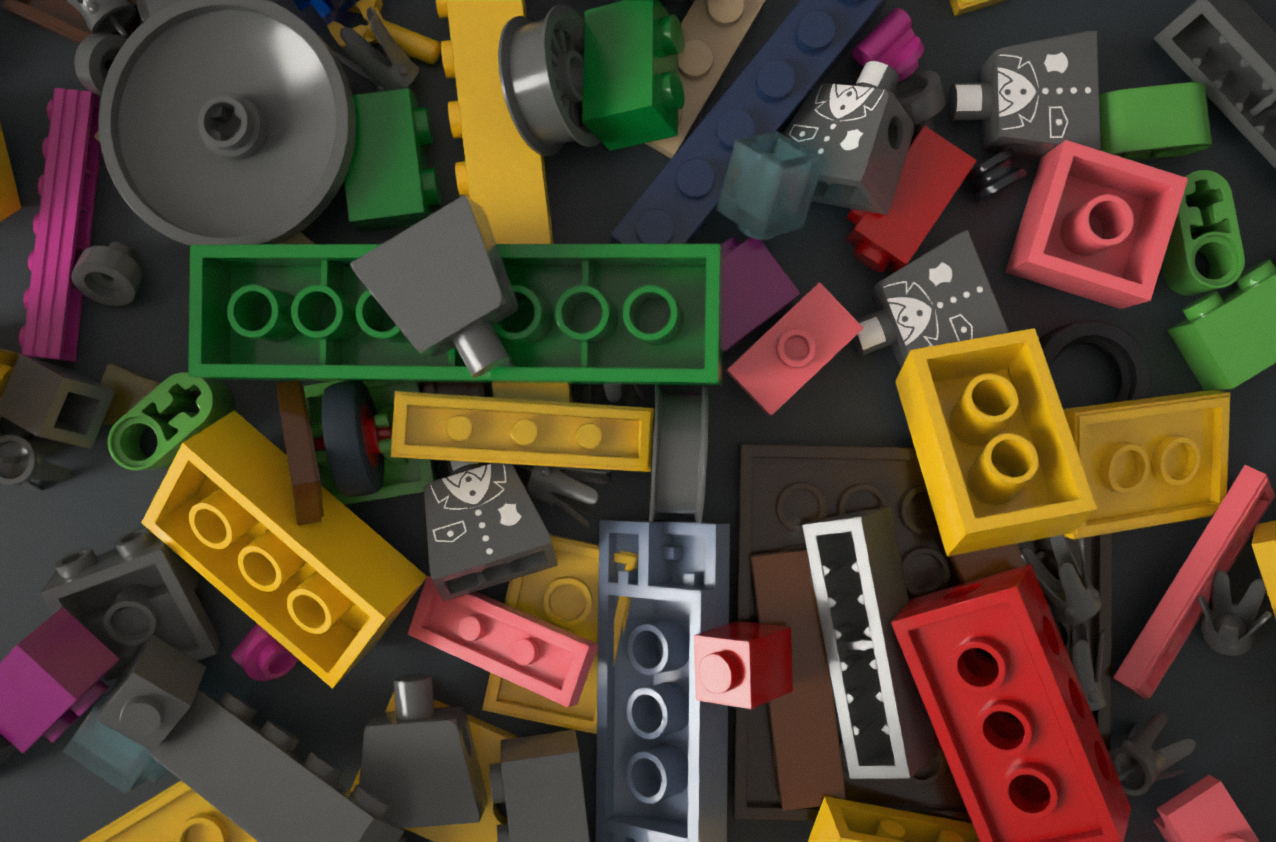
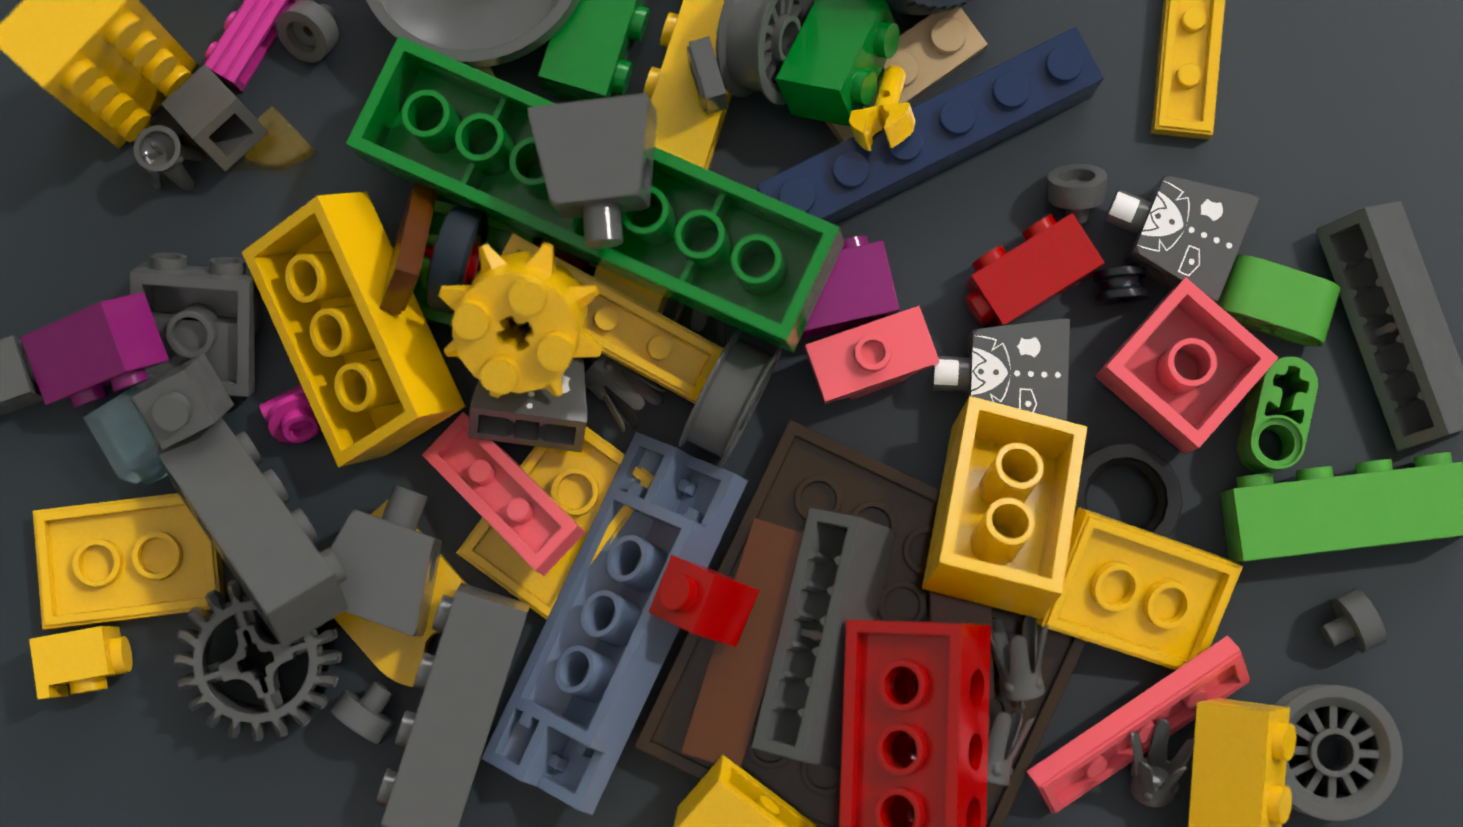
camera: 25 degrees right, 5 degrees down
bright green beam [108,372,233,470] -> none
clear light blue brick [716,132,825,240] -> none
dark grey torso [763,61,914,215] -> none
dark pink plate [852,8,924,82] -> none
none -> yellow brick [439,242,603,399]
none -> dark grey tile [687,36,727,115]
none -> yellow bar [849,65,916,151]

